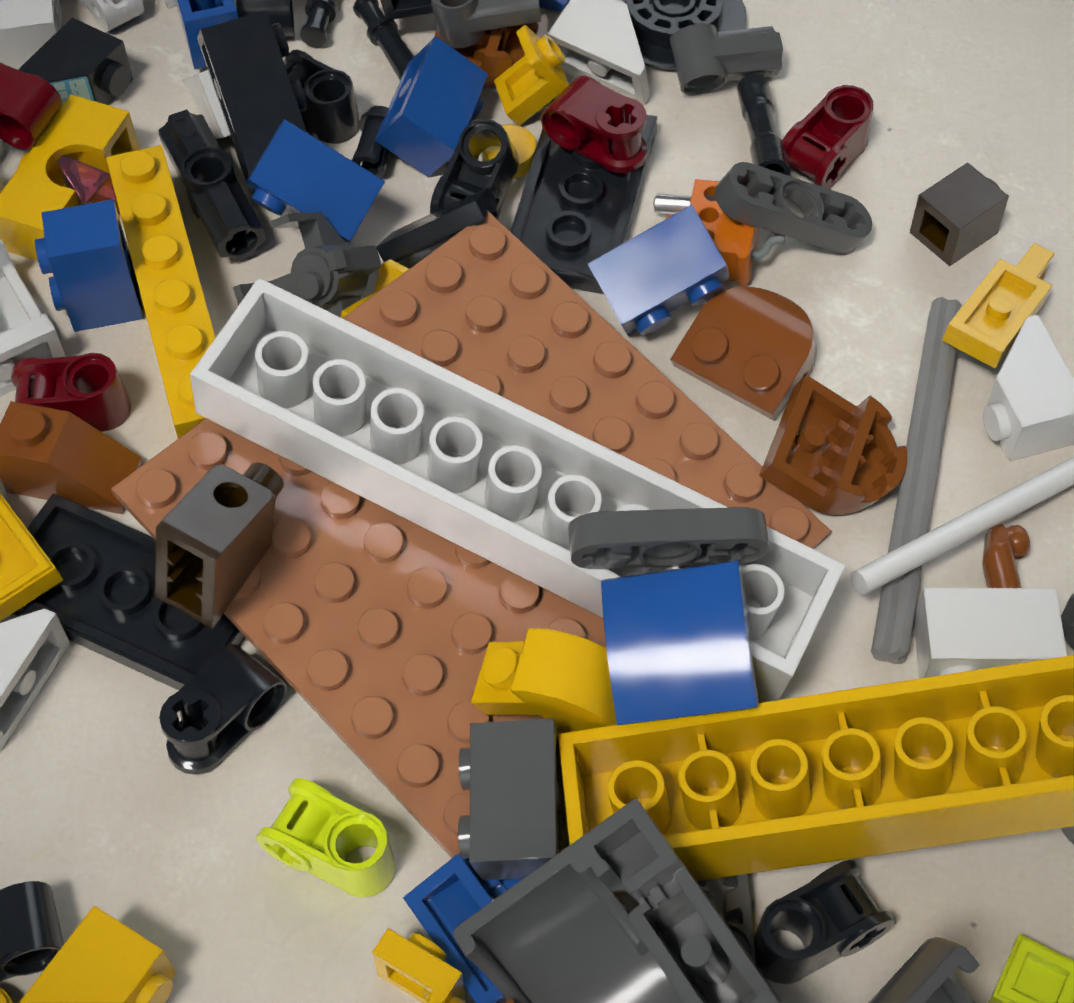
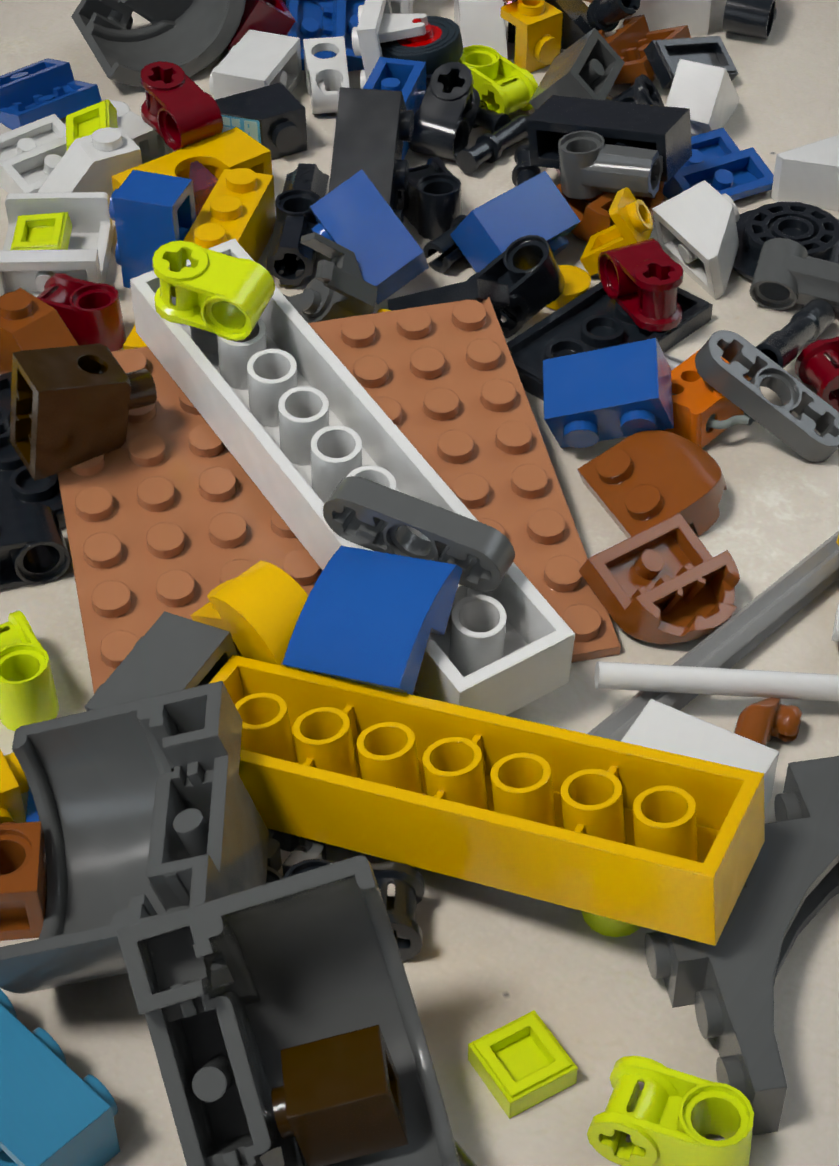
camera: 30 degrees right, 15 degrees down
none -> neon yellow piece [152,240,275,341]

